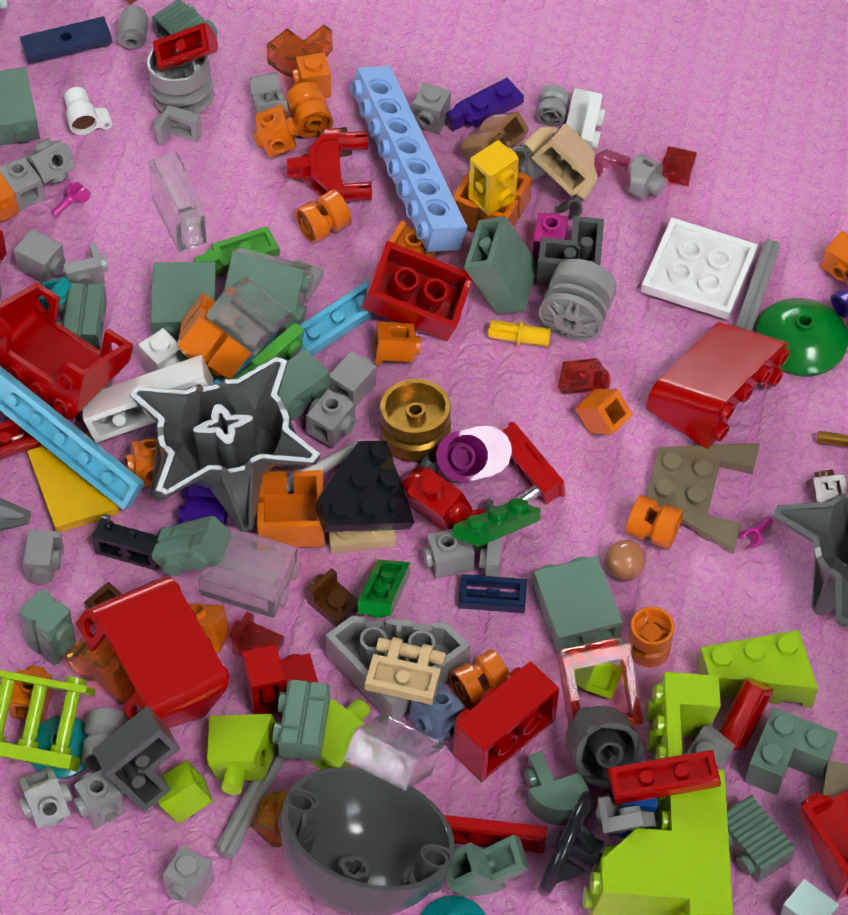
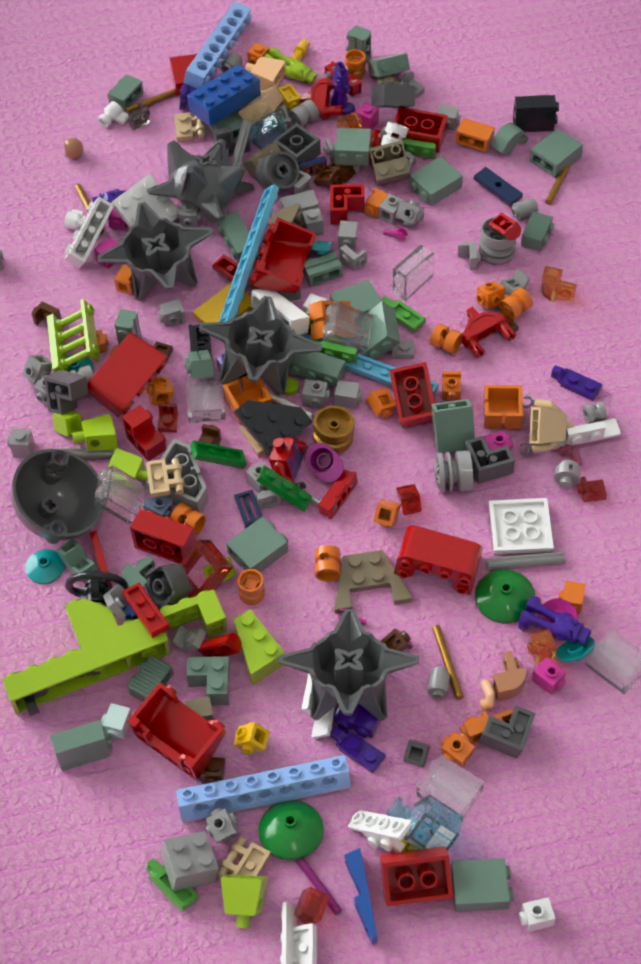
camera: 70 degrees right, 0 degrees up
white piece [64,87,113,135] -> none
sand green brick [273,679,330,762] -> none
orange brick [292,52,331,98] -> none
light blue brick [350,66,467,252] -> none
light grey brick [412,82,451,135] -> none
medium nougat brick [460,111,529,165] -> none
yellow brick [468,140,519,216] -> none
yellow axle [488,320,551,348] -> none
nougat piece [604,540,646,581] -> none

